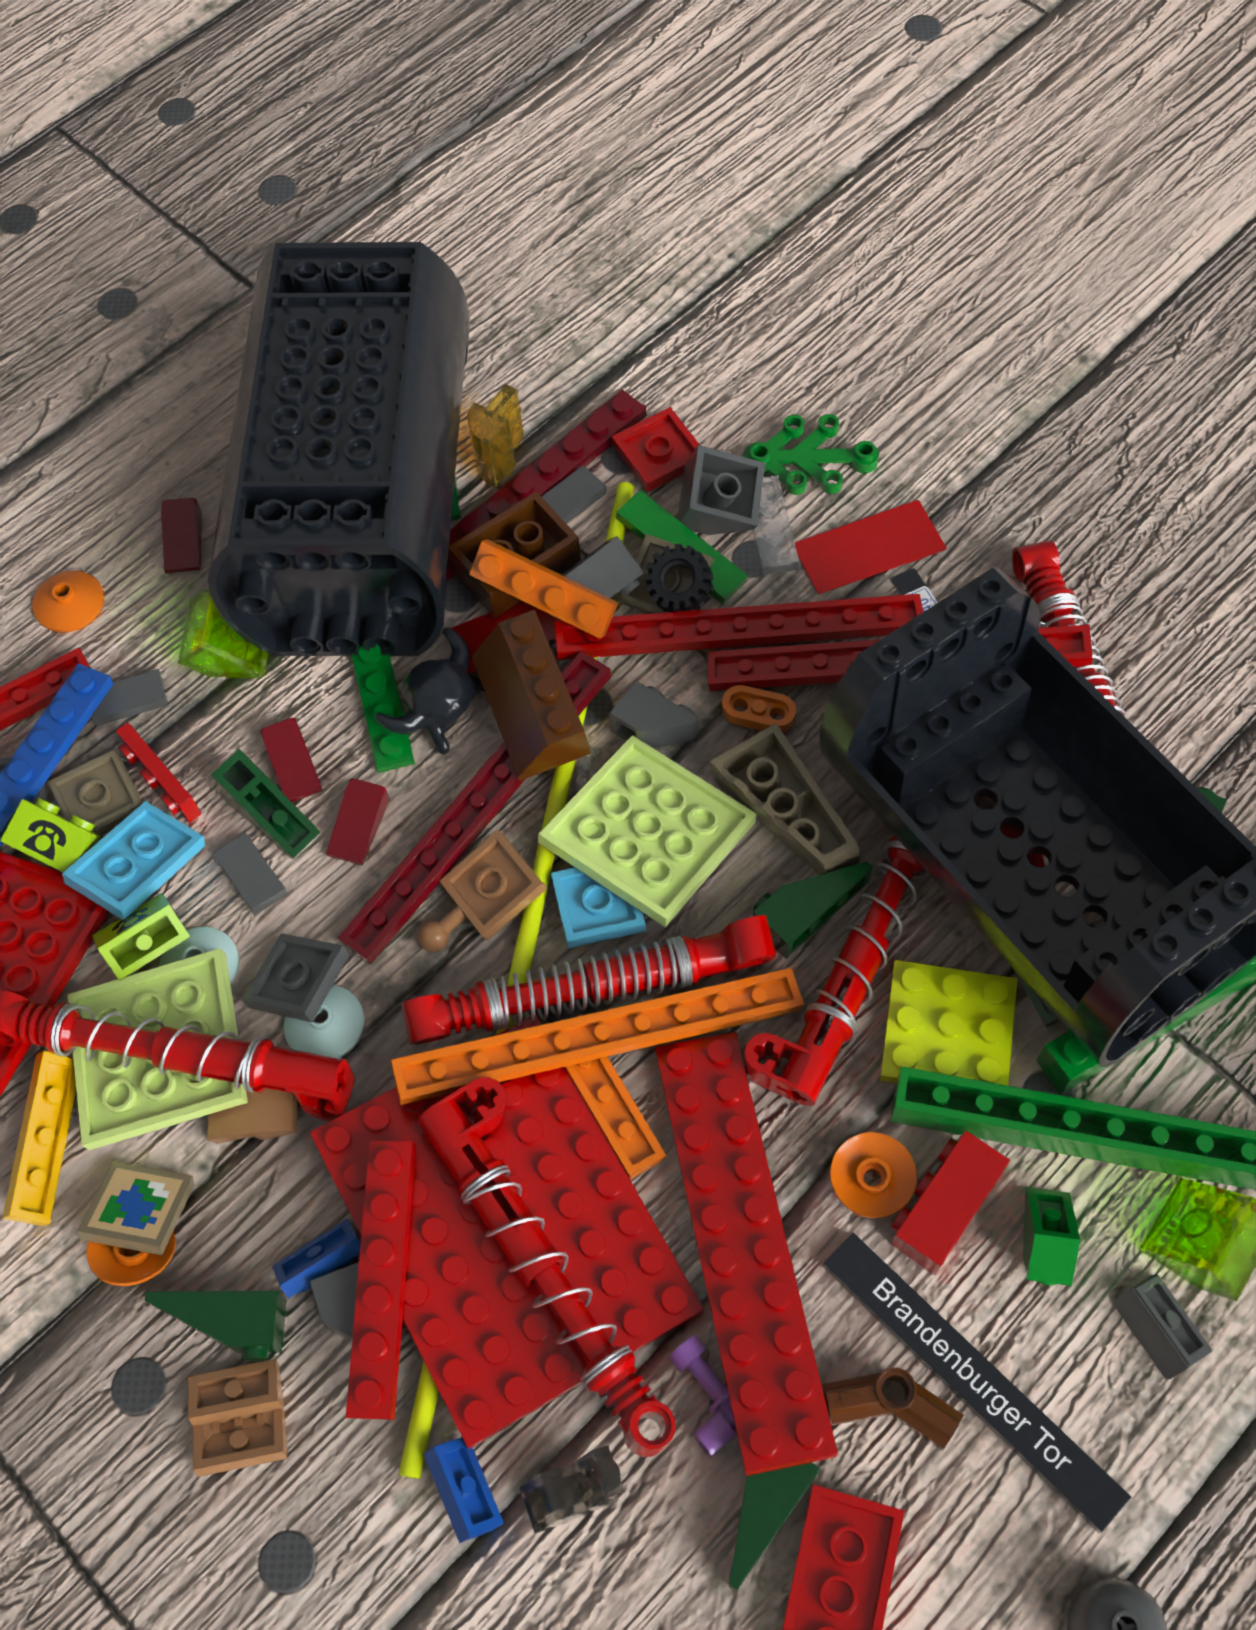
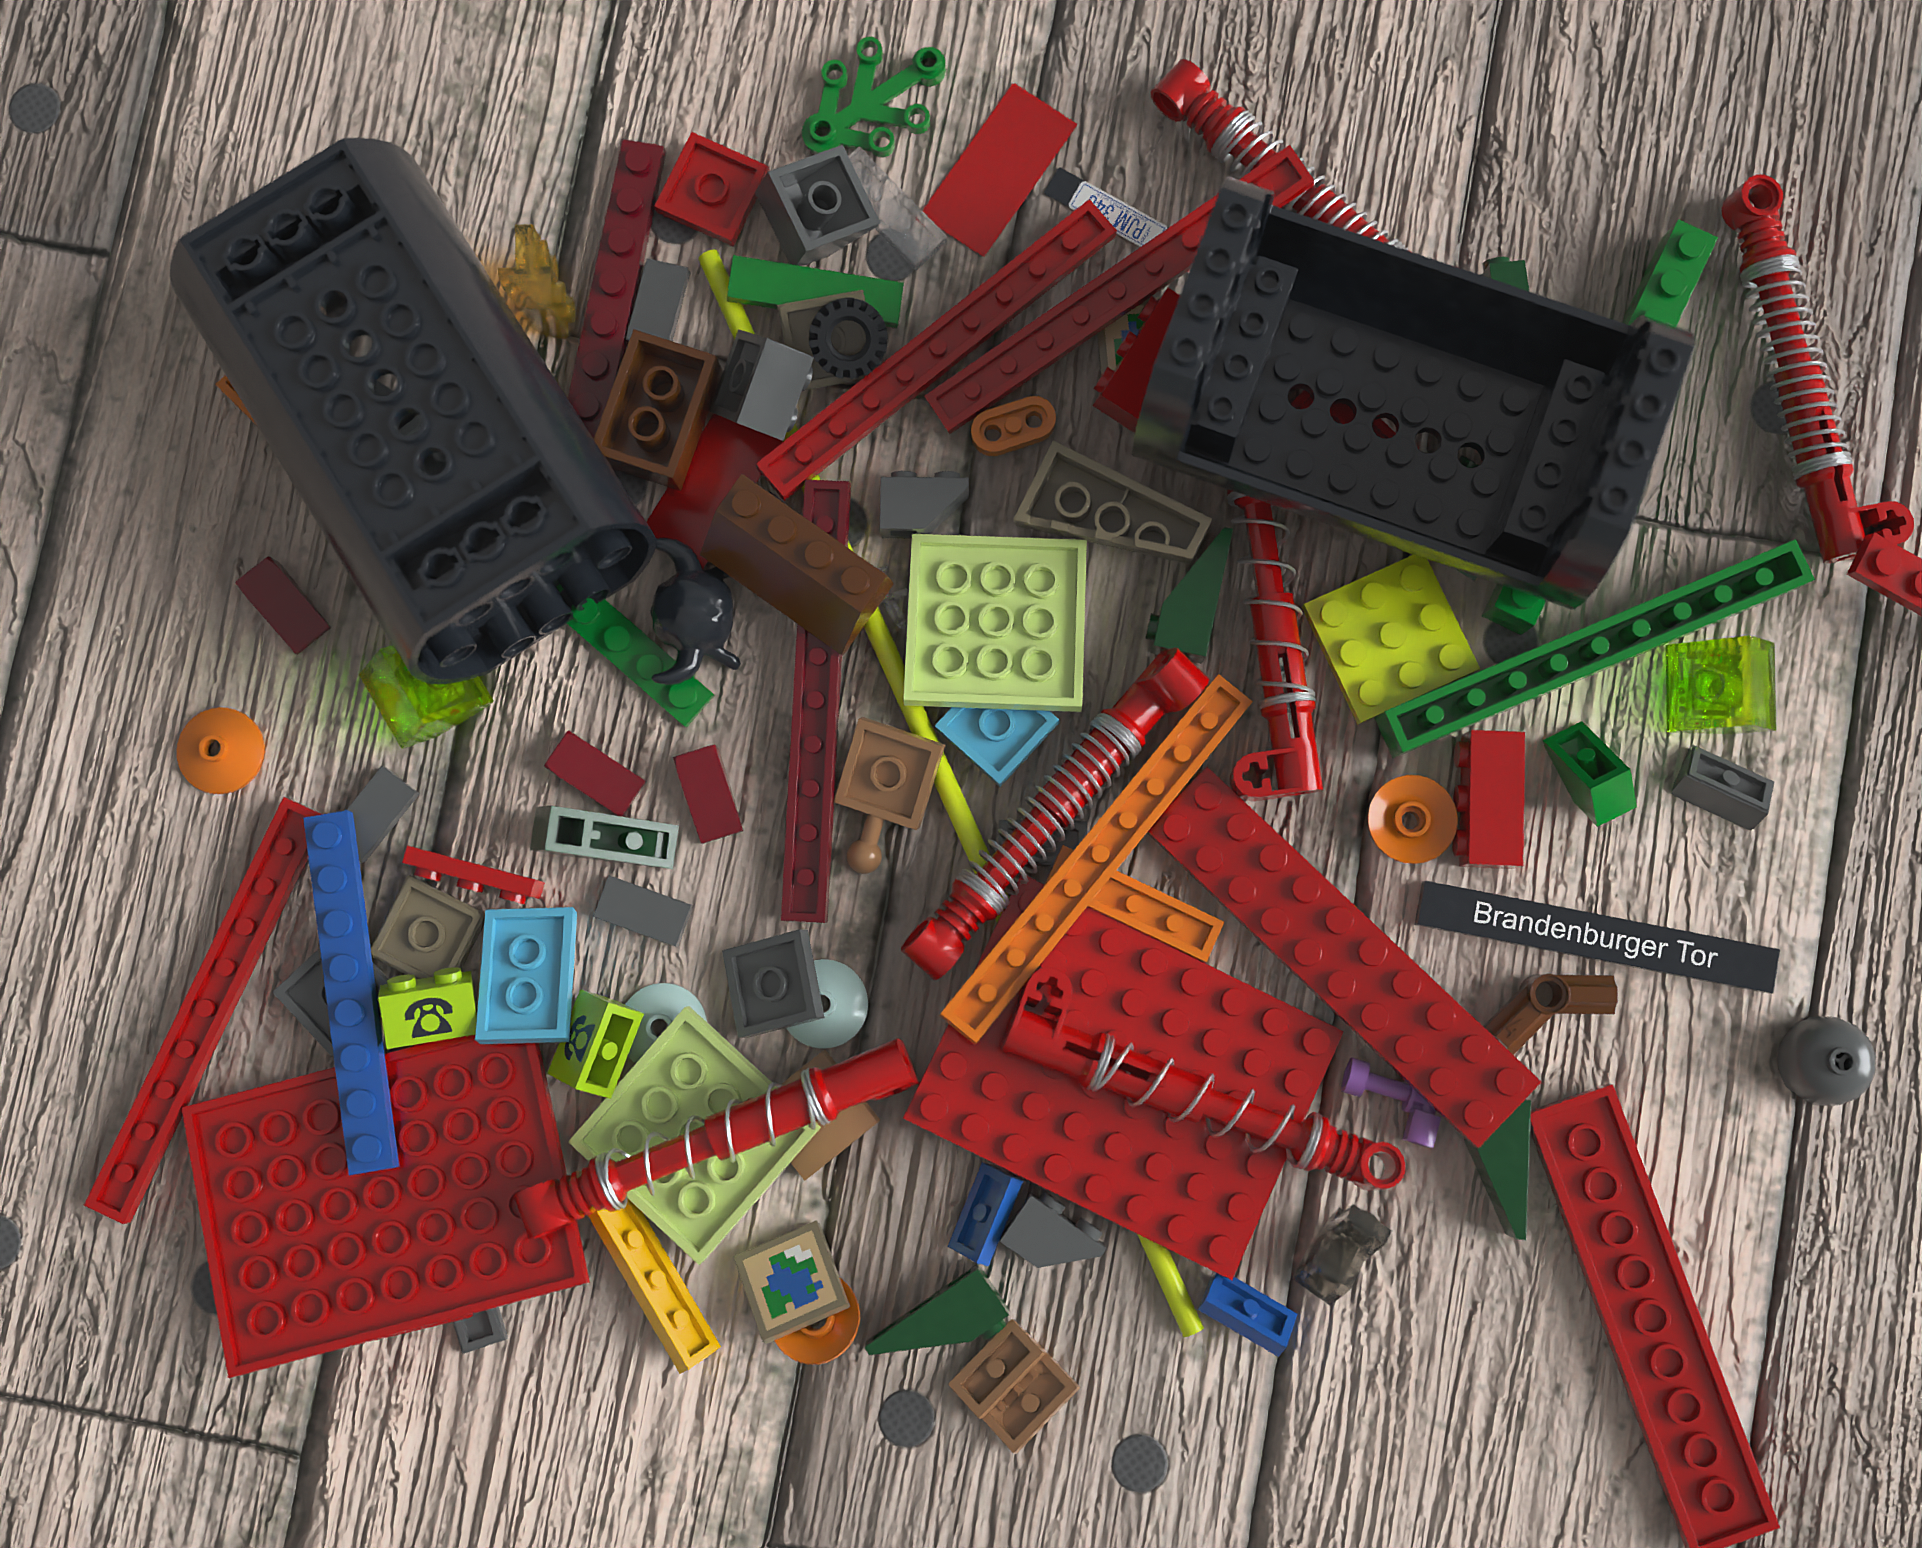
camera: 30 degrees left, 20 degrees up
red plate [345,1141,416,1420] -> none
orange plate [469,539,618,639] -> none

